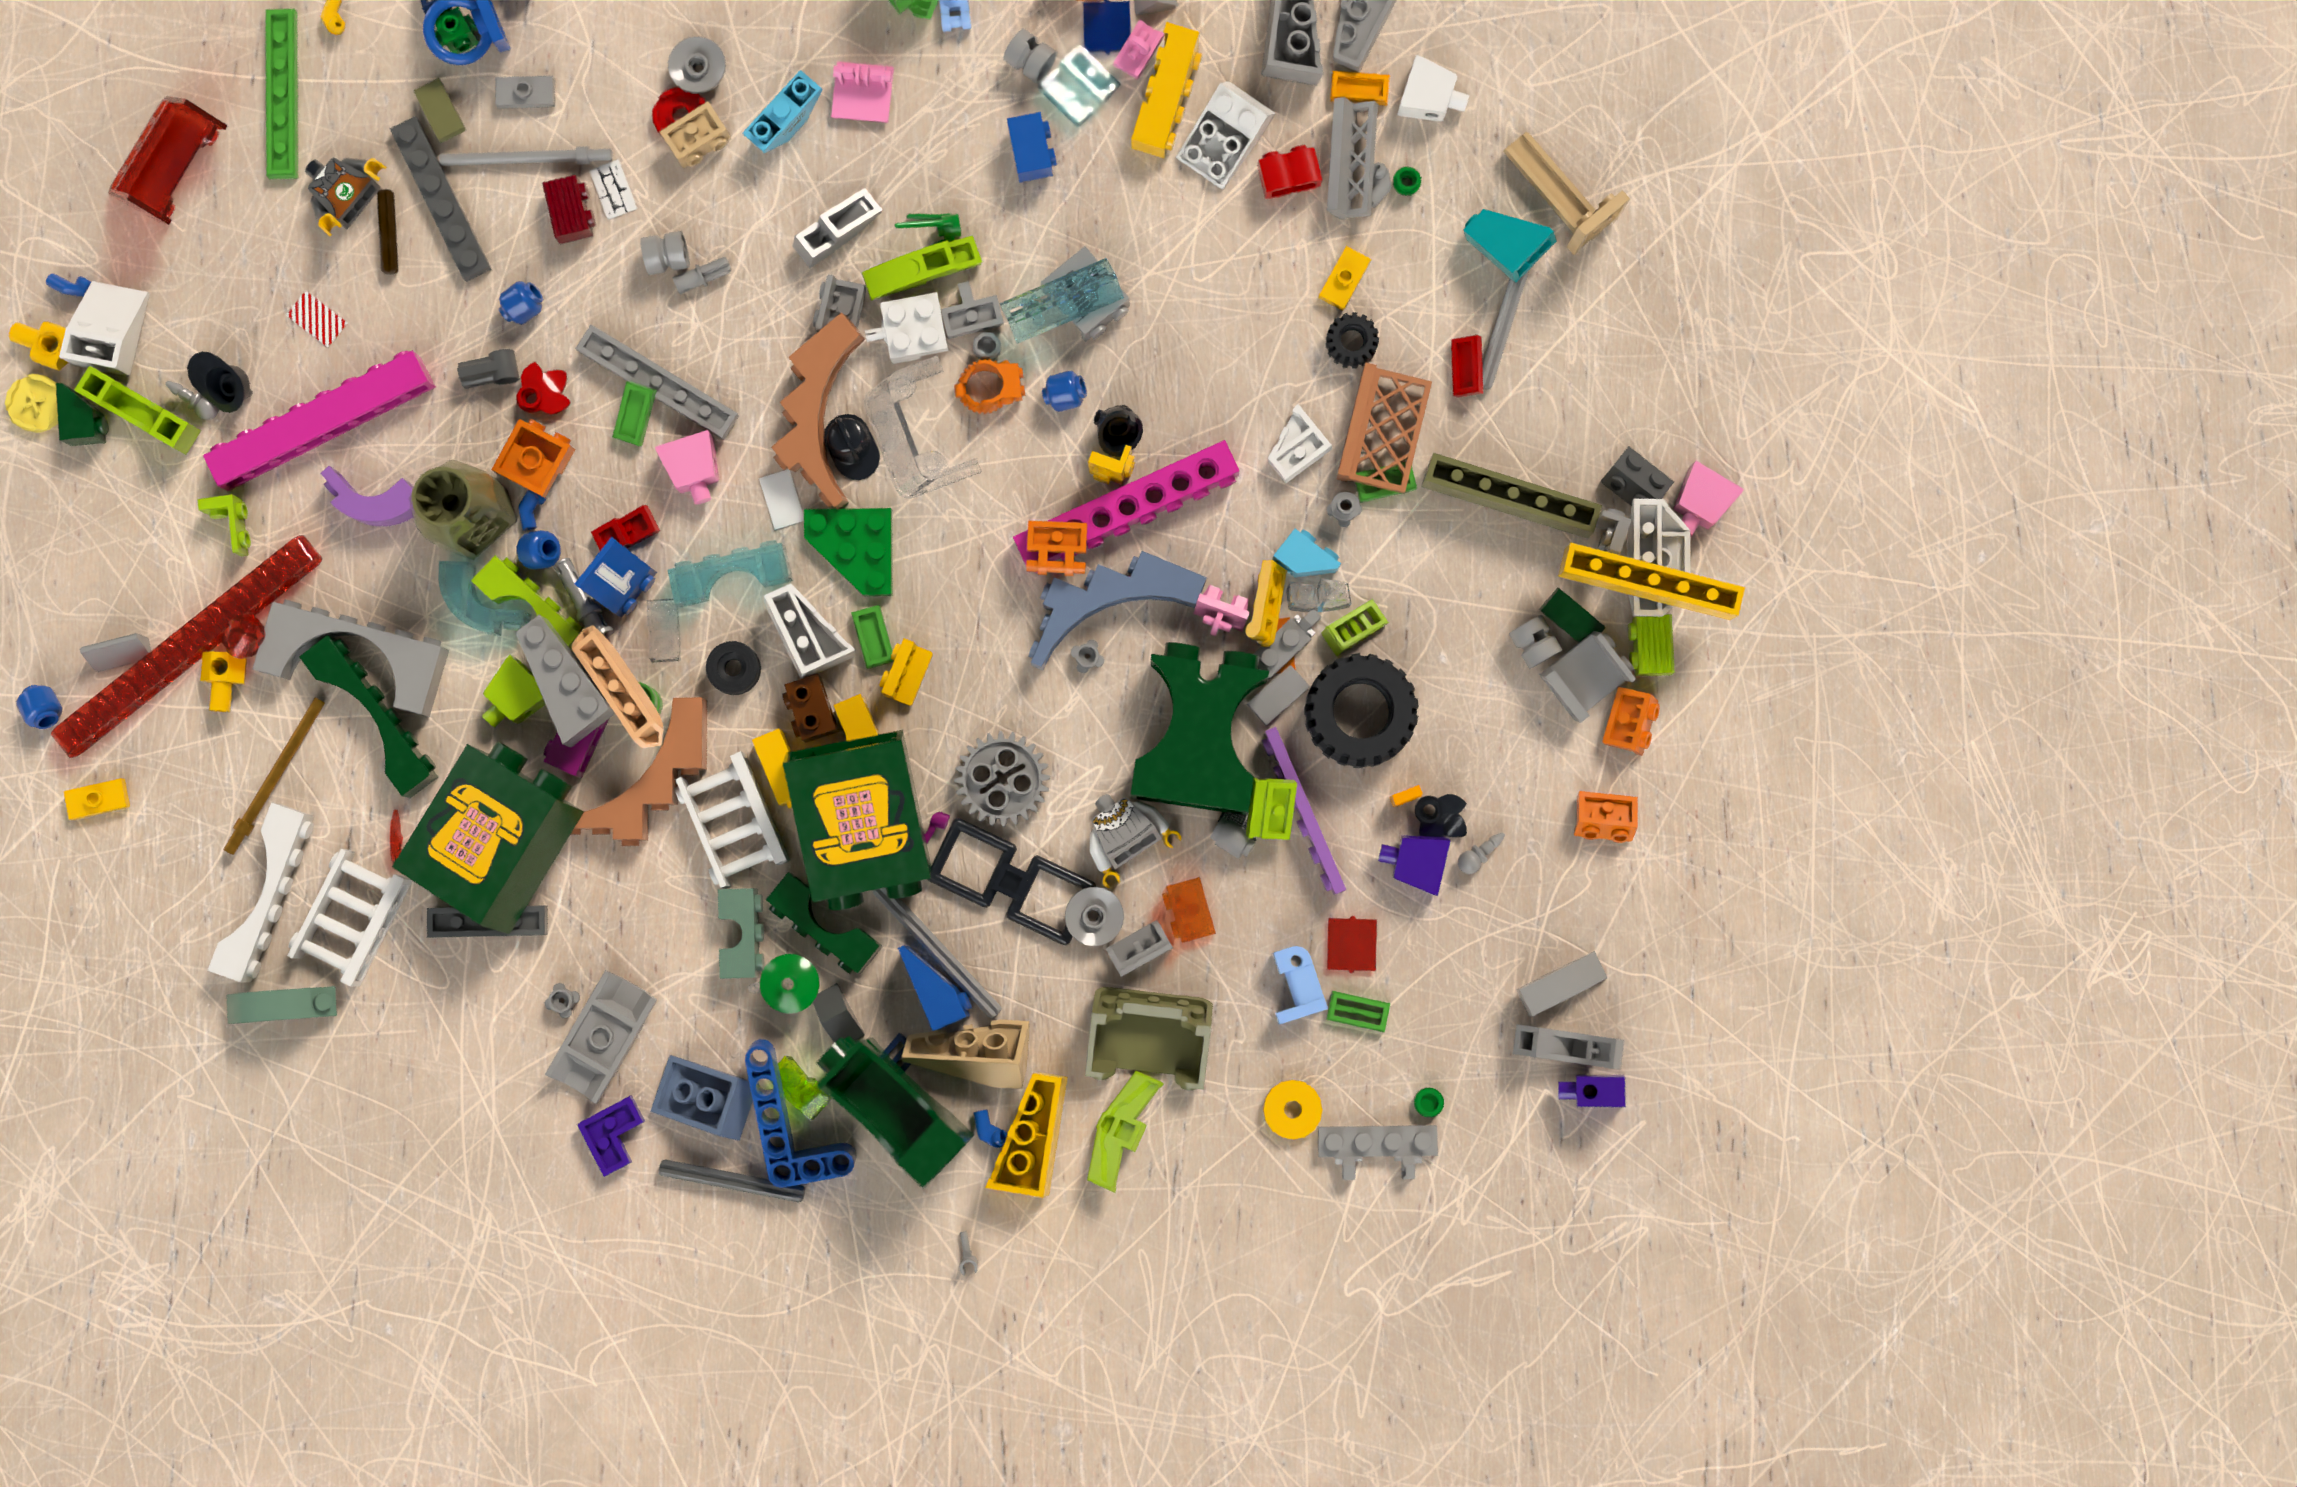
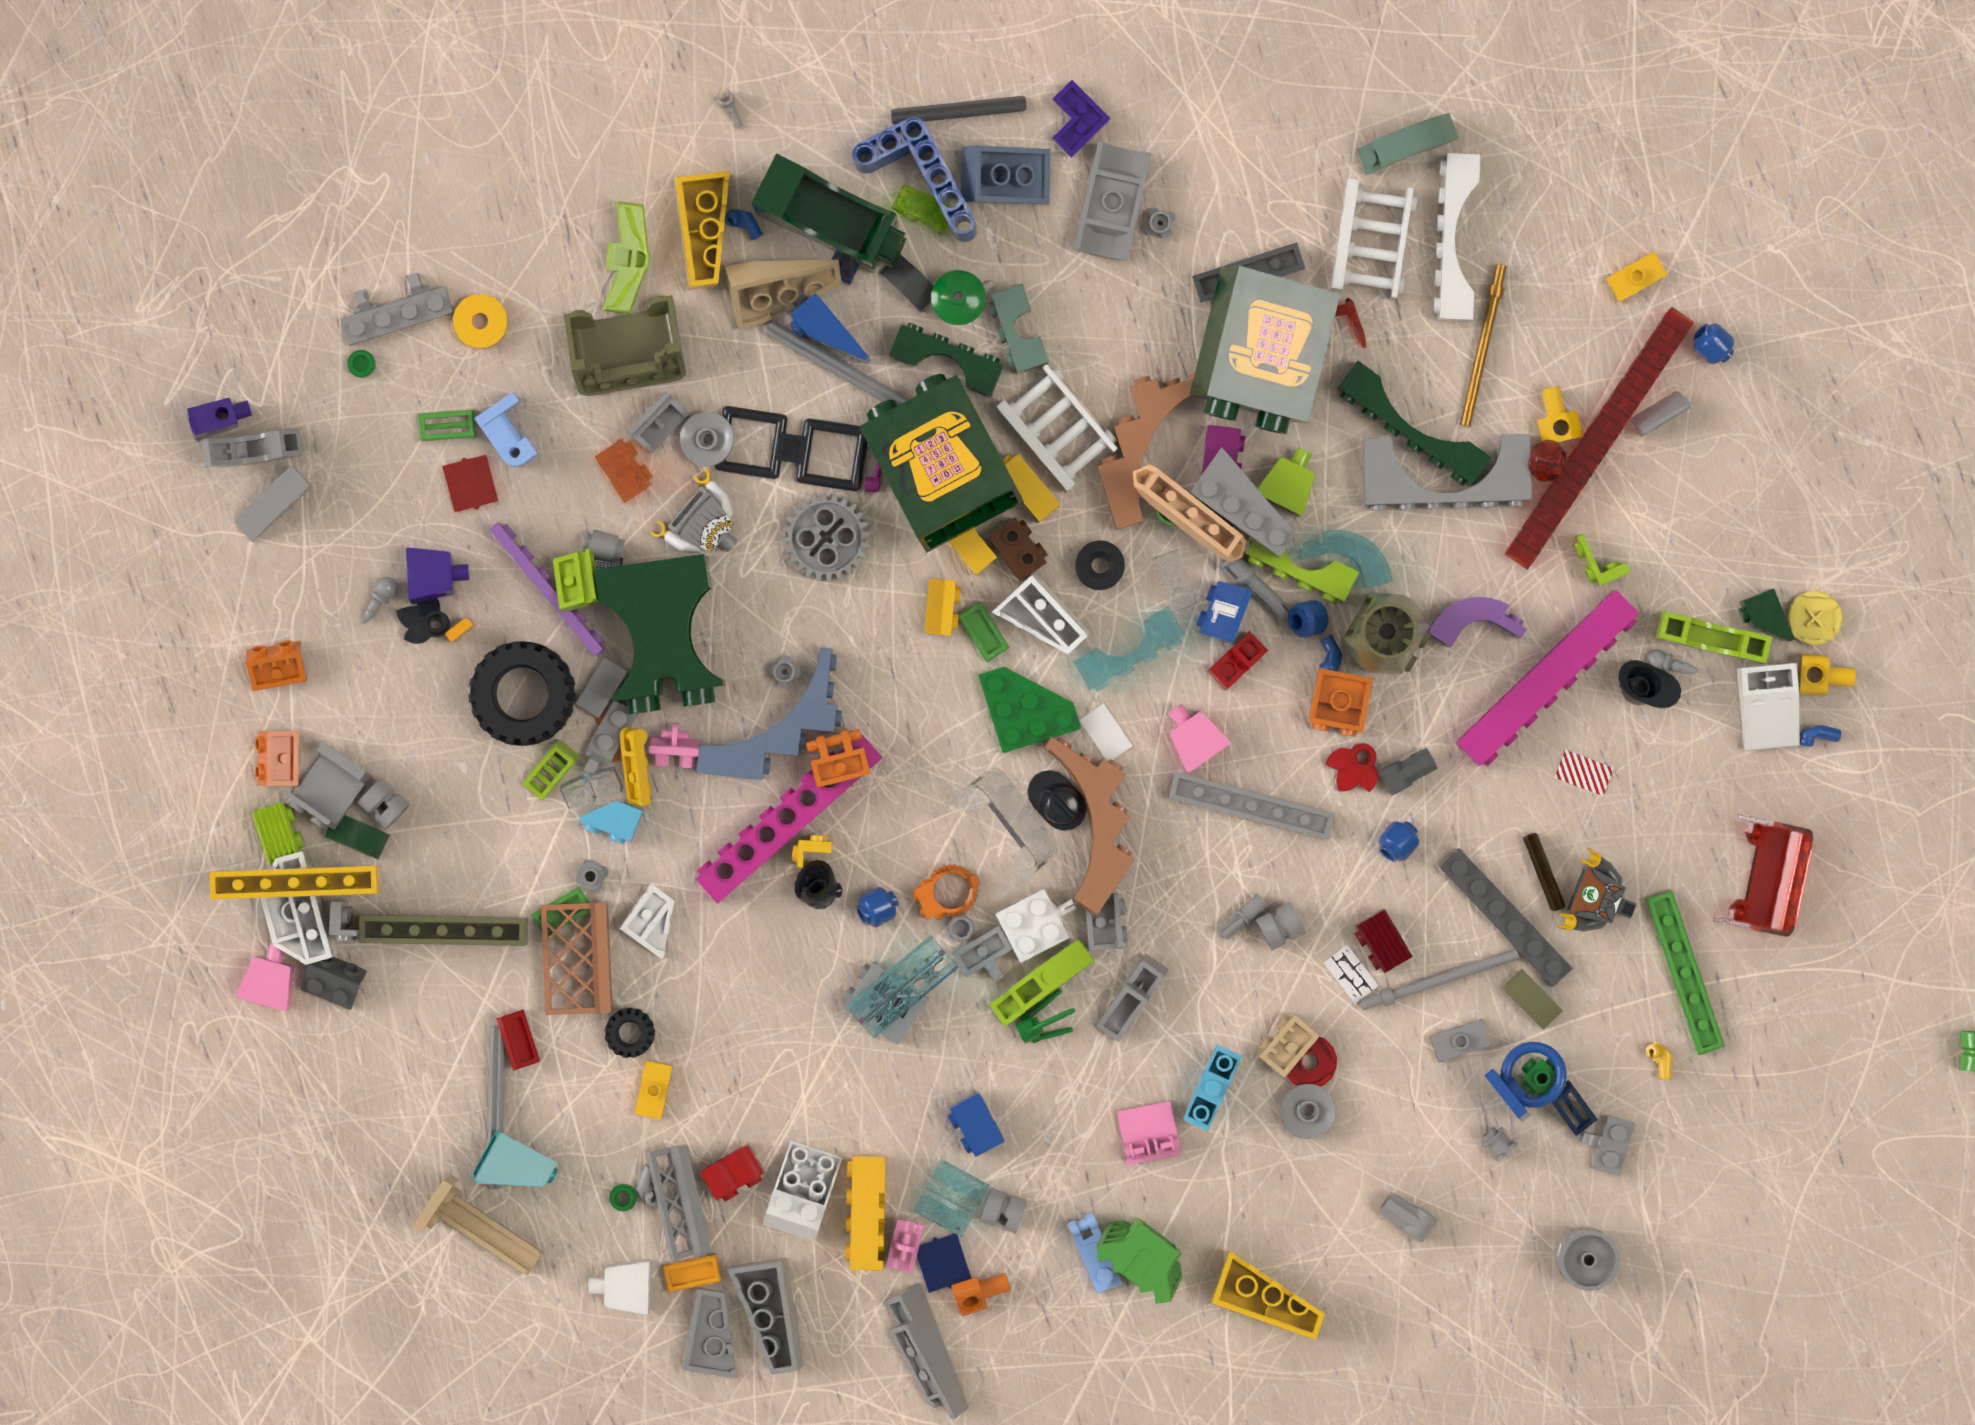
camera: 165 degrees right, 5 degrees up
bright green tile [612,381,657,446] -> none

